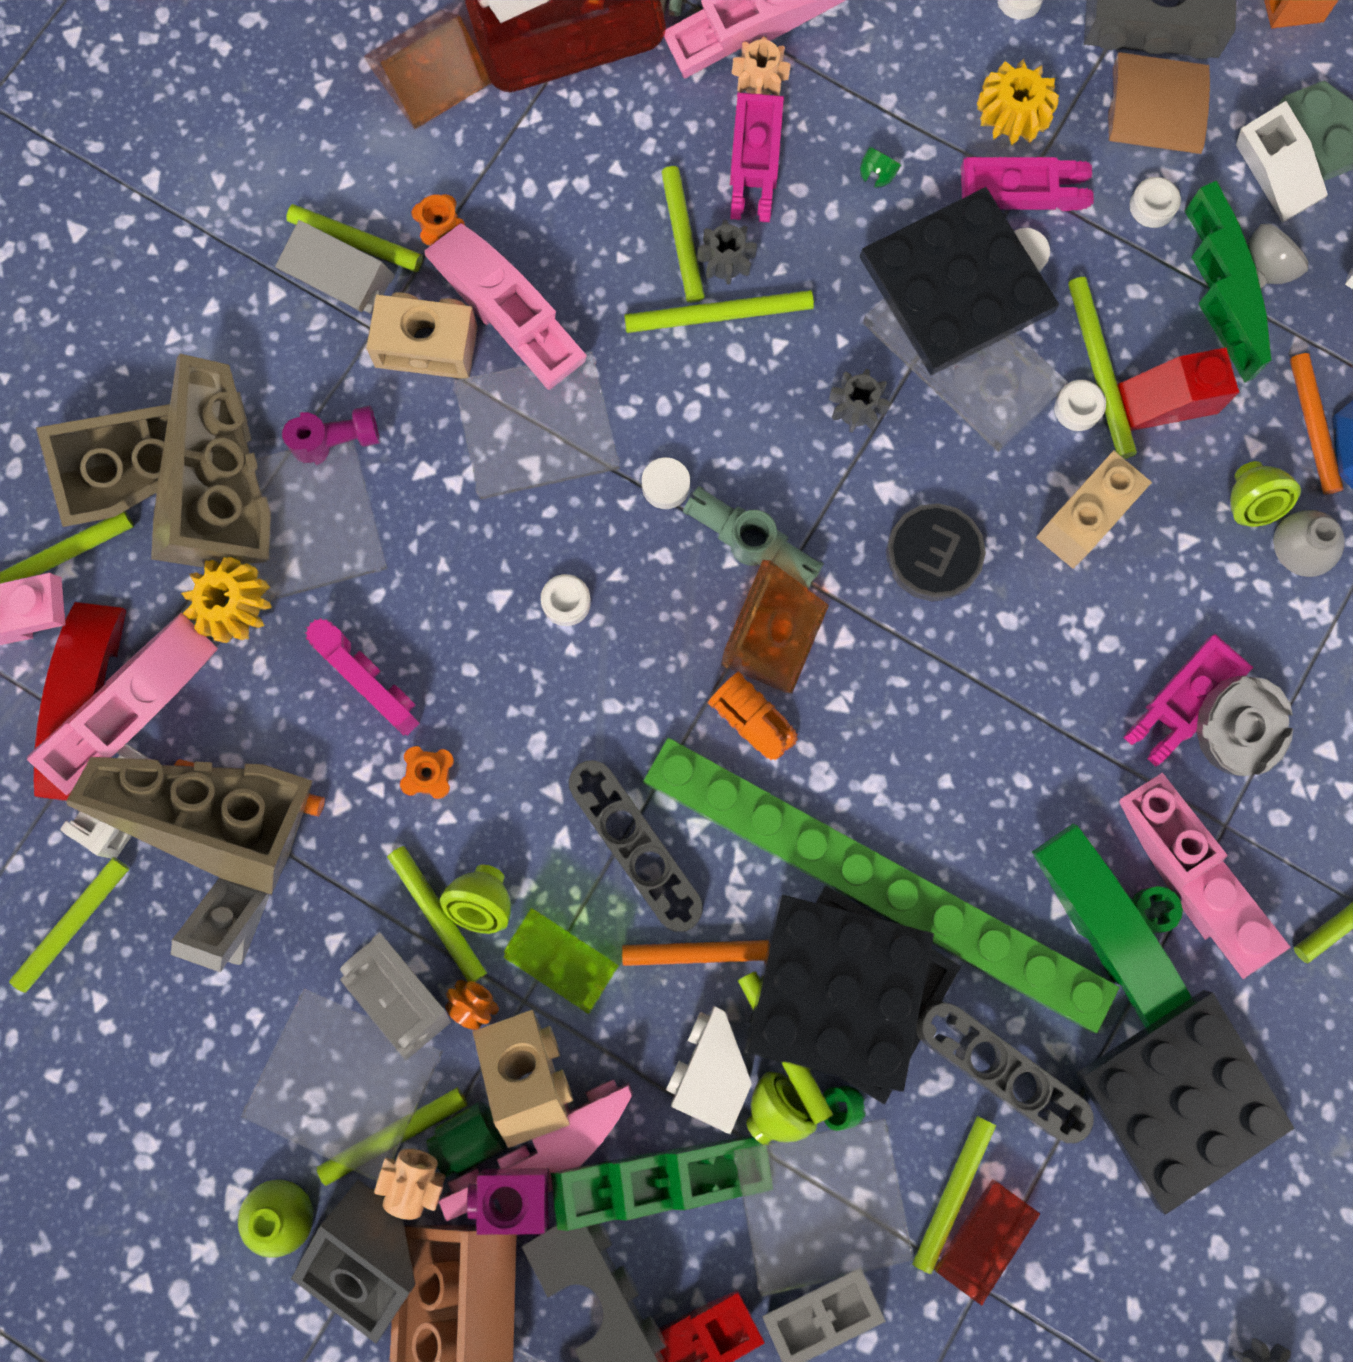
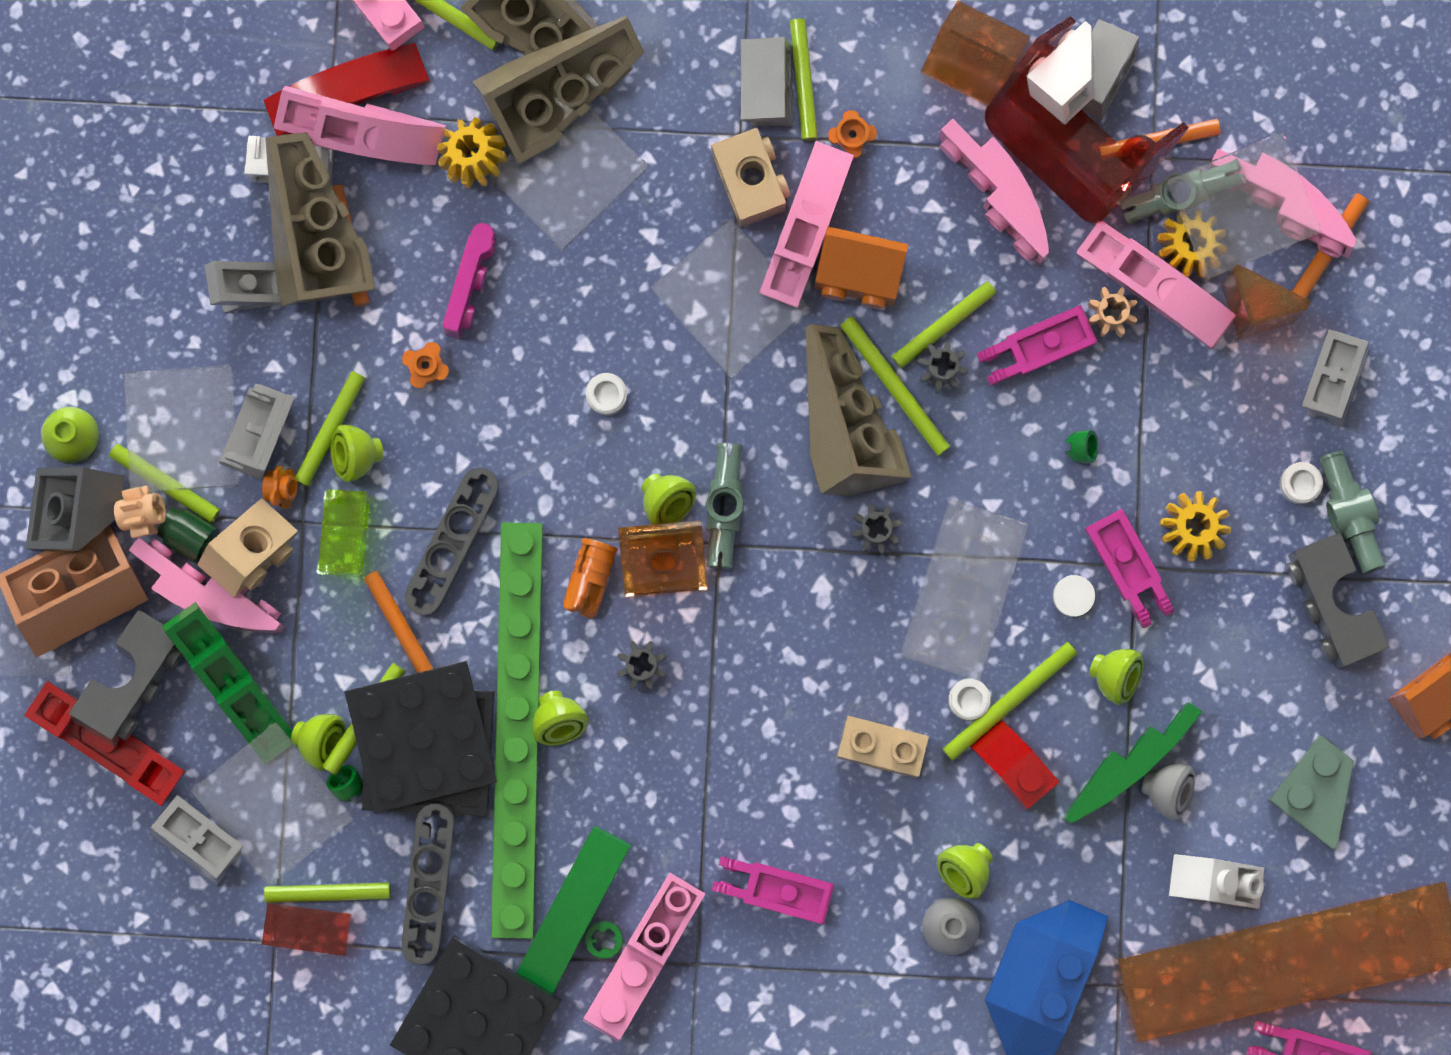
camera: 65 degrees right, 5 degrees up
lime bar [9,857,129,993] -> none
magenta leg [282,405,380,466] -> none
magenta brick [467,1168,549,1235] -> none
white tile [642,458,690,509] -> none
white slope [666,1006,752,1134] -> none
black plate [859,187,1059,376] -> none
black tile [885,503,986,602] -> none
medium nougat slope [1108,52,1210,154] -> none
white tile [1130,177,1181,228] -> none
flat silver tile [1197,676,1293,776] -> none
white slope [1236,101,1328,223] -> none
orange bar [1290,353,1344,495] -> none
none -> lime brick [532,691,589,746]
none -> dark grey gear [617,641,666,691]
none -> lime brick [641,474,696,529]
none -> dark tan wedge [805,324,912,496]
none -> orange slope [814,226,908,310]
none -> bright pink slope [938,119,1049,265]
none -> lime brick [1089,649,1144,706]

